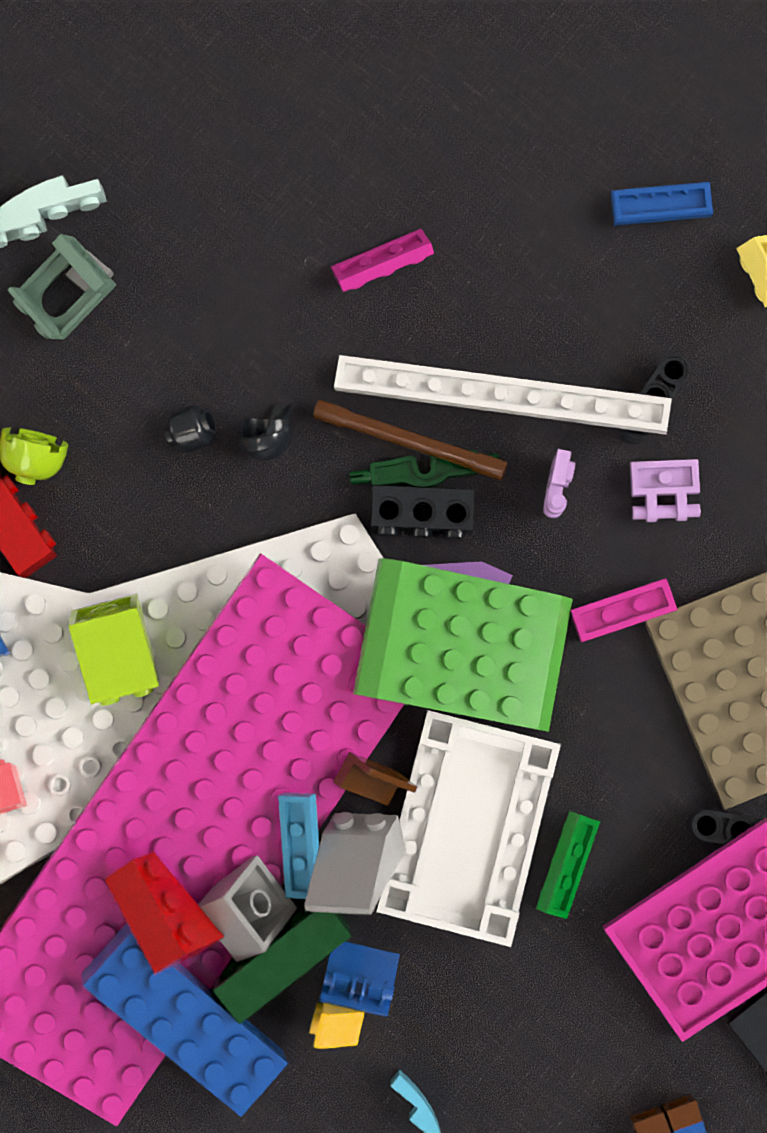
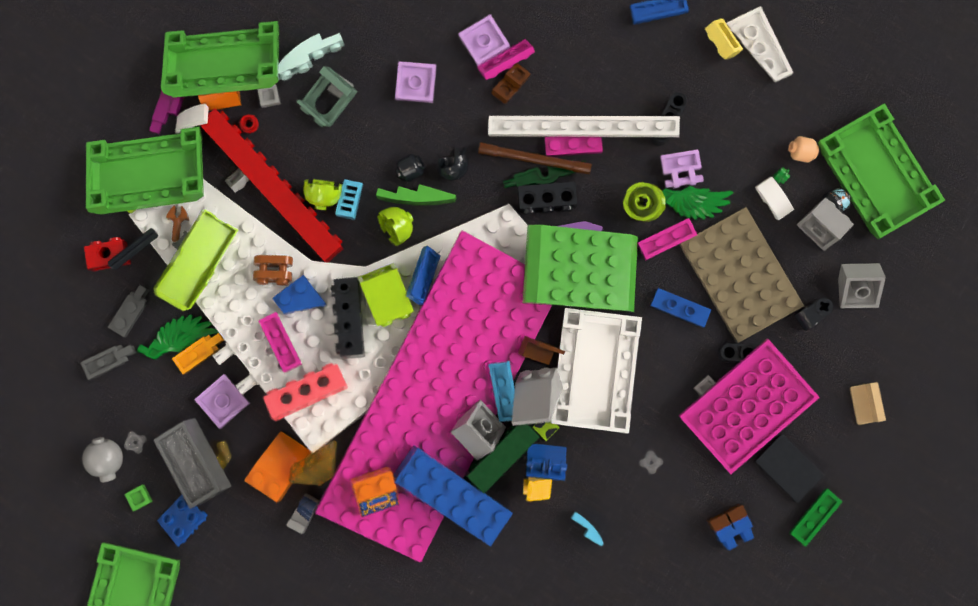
camera: 10 degrees left, 0 degrees up
red wedge [104,852,224,974] -> none
green plate [536,811,600,919] -> none
lavender plate [543,449,575,518] -> none
none -> black brick [331,277,365,359]
none -> medium azure slope [335,179,363,220]
none -> orange slope [350,466,399,517]
none -> bright green slope [376,184,456,205]
none -> lime cylinder [377,207,413,246]
none -> lavender plate [395,62,436,103]
none -> blue plate [406,246,441,306]
none -> lavender plate [458,15,510,66]
none -> reddish brown slope [491,63,531,105]
none -> lime tile [533,421,560,441]
none -> dark pink plate [544,137,603,157]
none -> lime brick [623,182,666,222]
none -> clear plate [640,451,663,474]
none -> blue plate [650,288,711,328]
none -> green animal [662,186,733,220]
none -> light grey plate [694,375,716,396]

